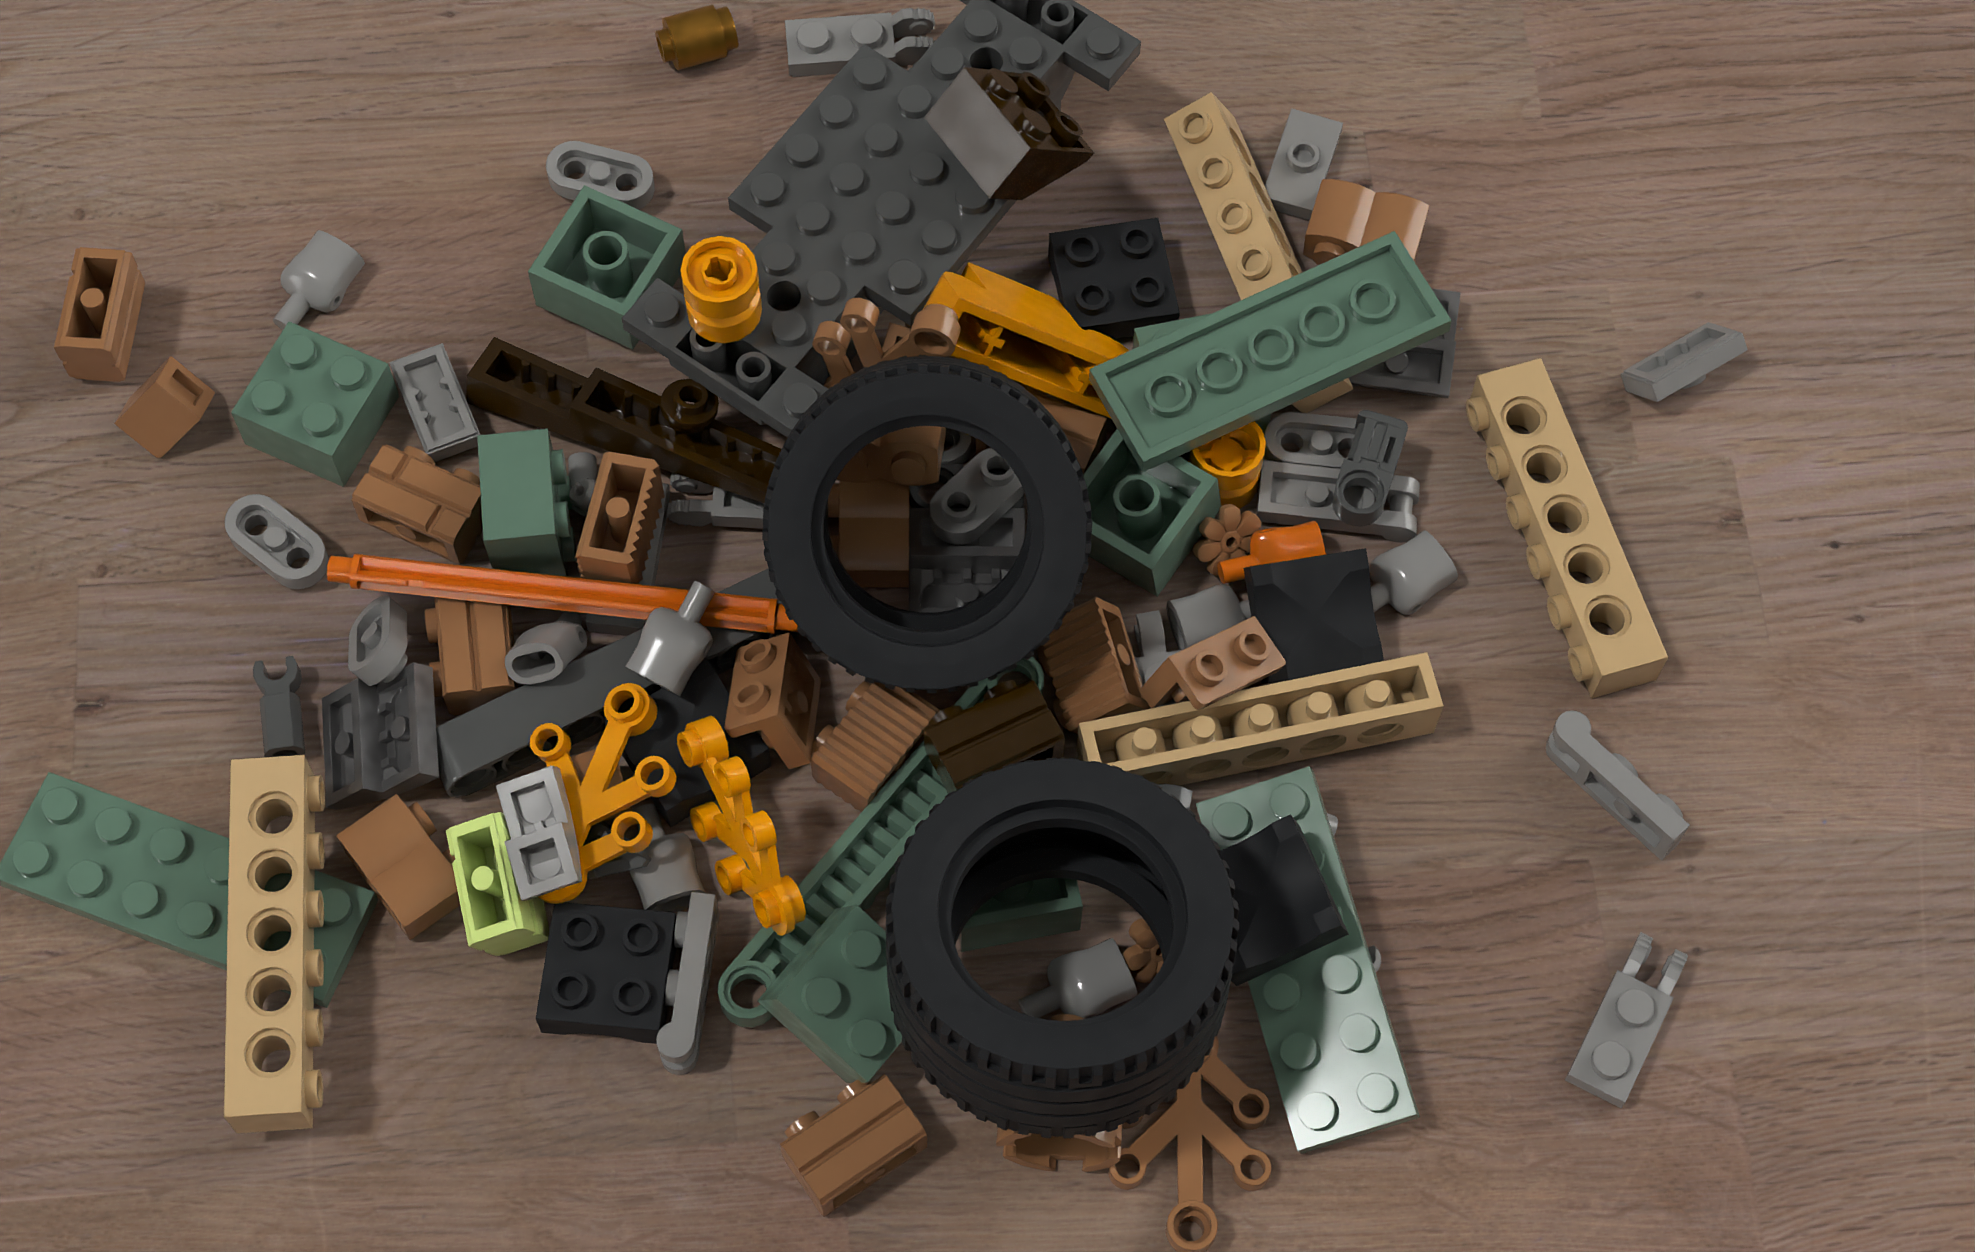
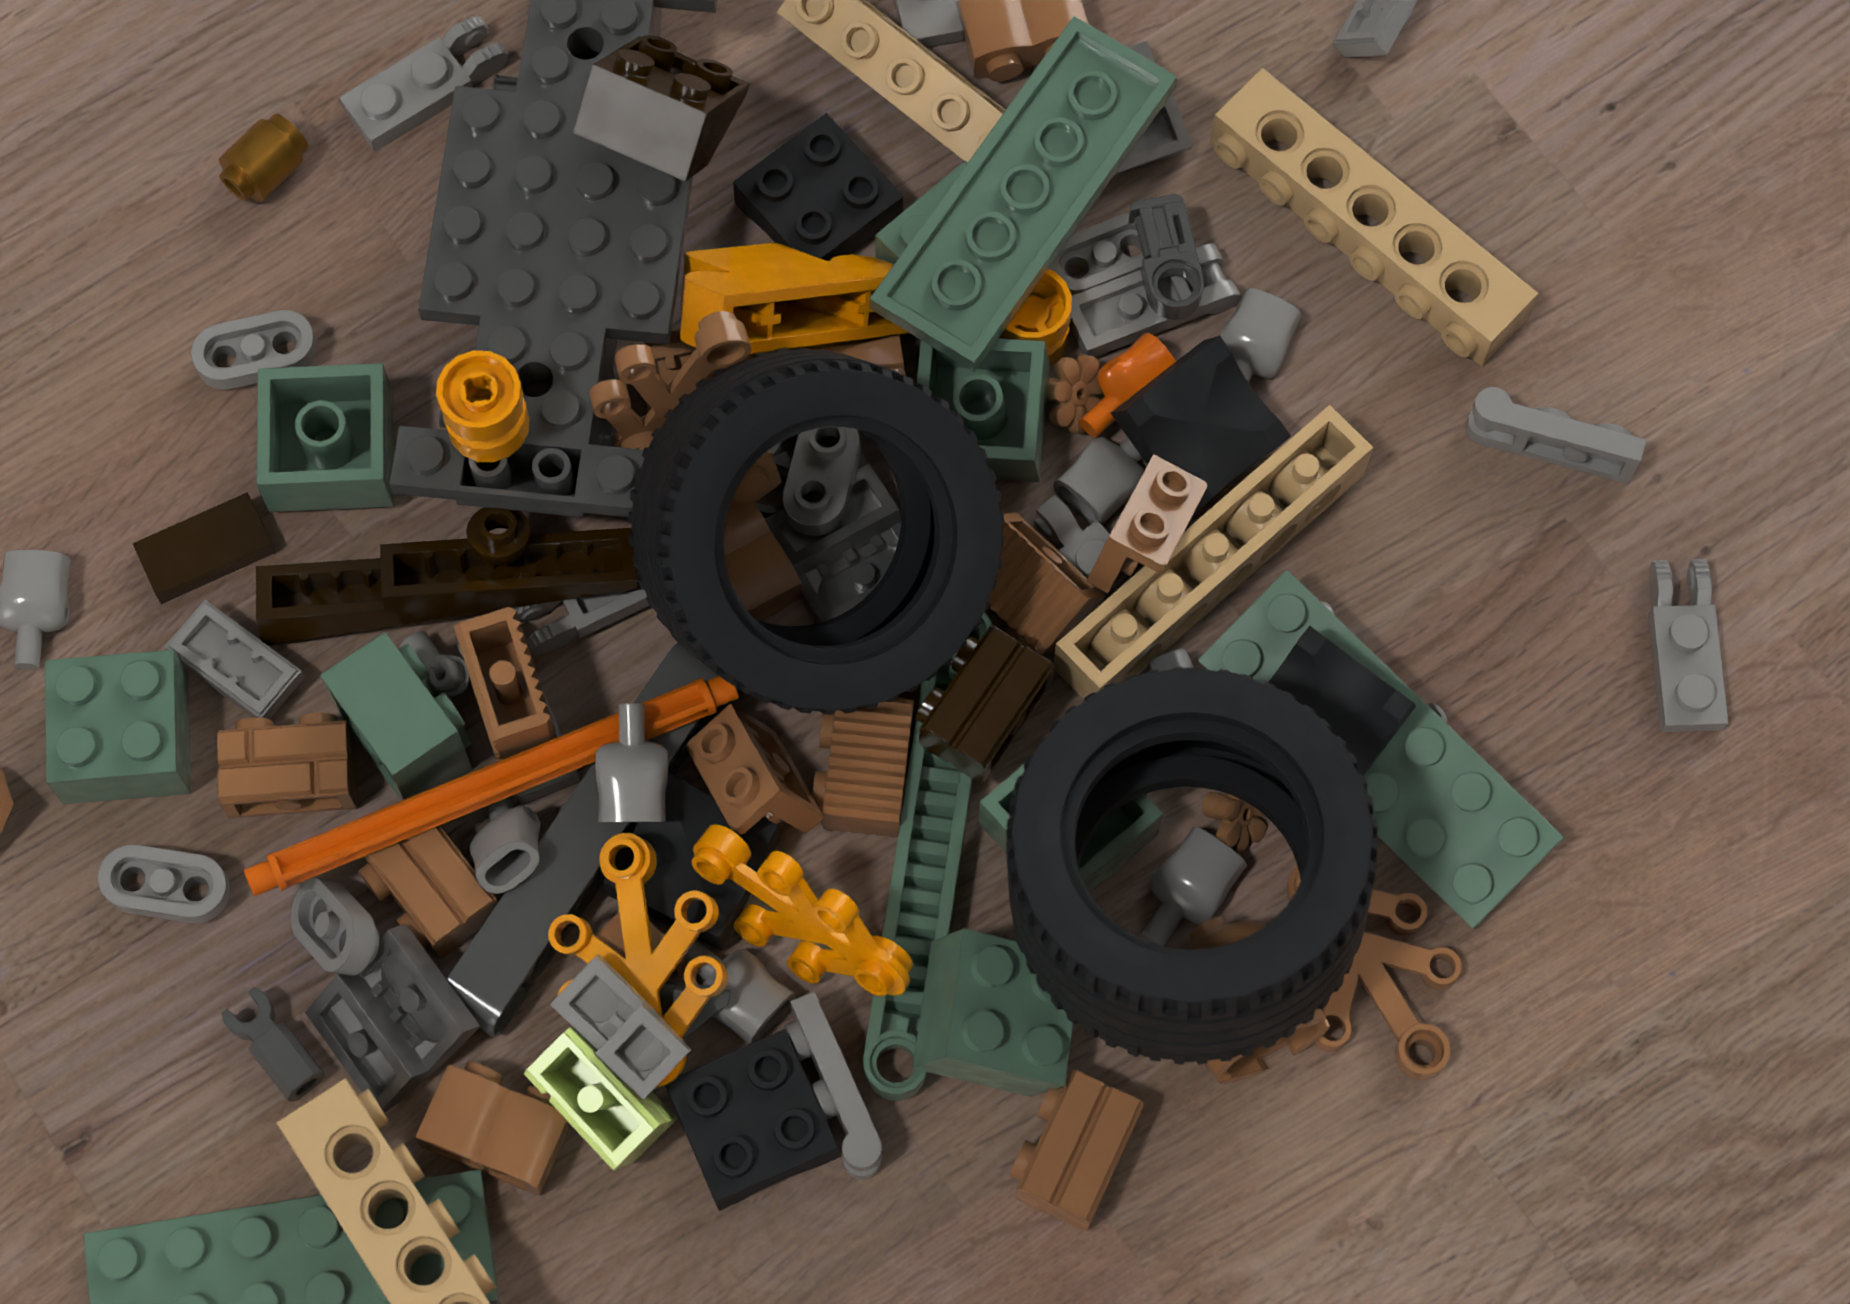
camera: 30 degrees left, 5 degrees up
none -> dark brown tile [132,492,276,604]

